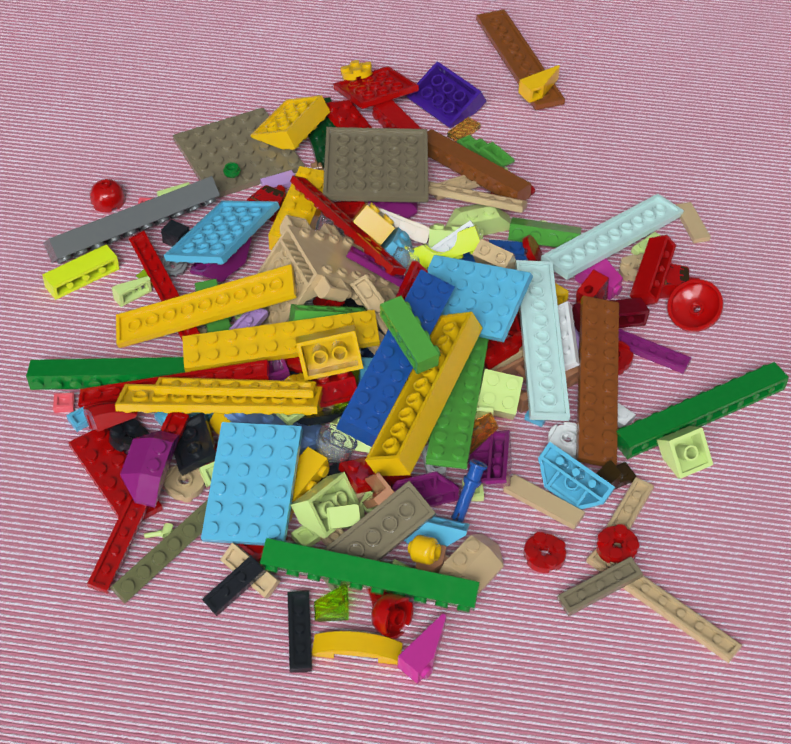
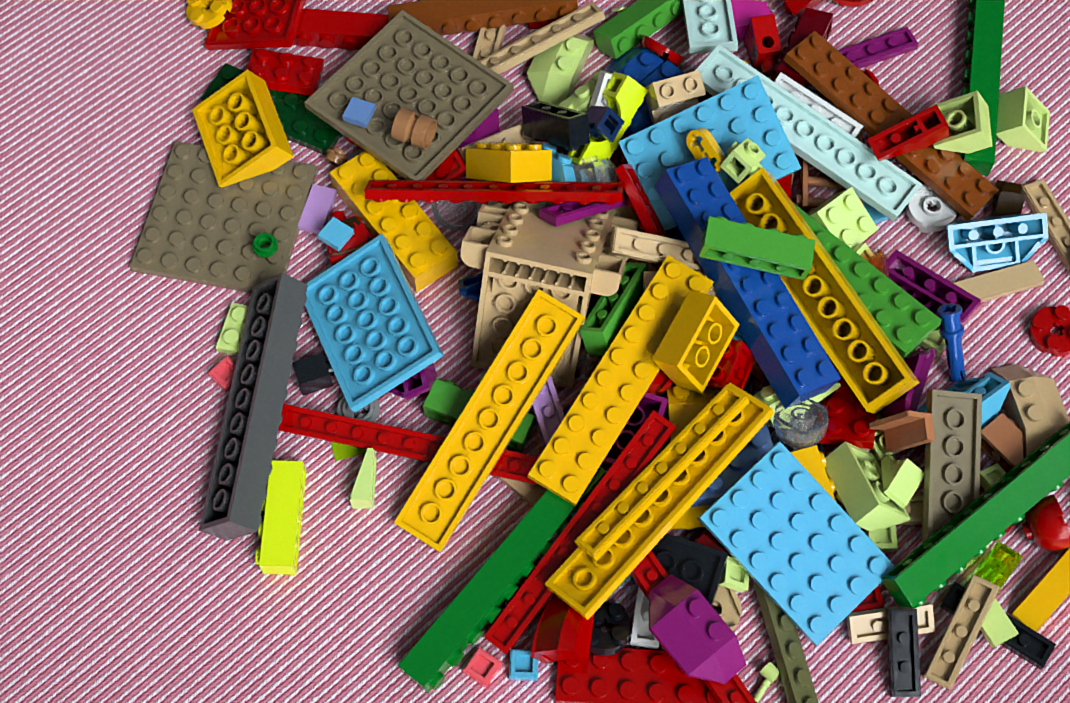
camera: 50 degrees left, 15 degrees up
red cylinder [90,179,125,212] -> none
yellow head [408,535,441,565] -> none
none -> medium azure tile [318,217,354,252]
none -> medium blue tile [342,97,376,128]
none -> medium nougat wheel [391,107,437,150]
none -> black brick [521,101,590,151]
none -> dark blue brick [586,106,625,142]
none -> yellow beam [686,128,726,172]
none -> yellowish green brick [720,138,766,184]
none -> red slope [867,104,949,162]
none -> tan tile [923,574,1000,691]
none -> yellowish green slope [930,90,992,154]
none -> yellowish green tile [980,598,1019,649]

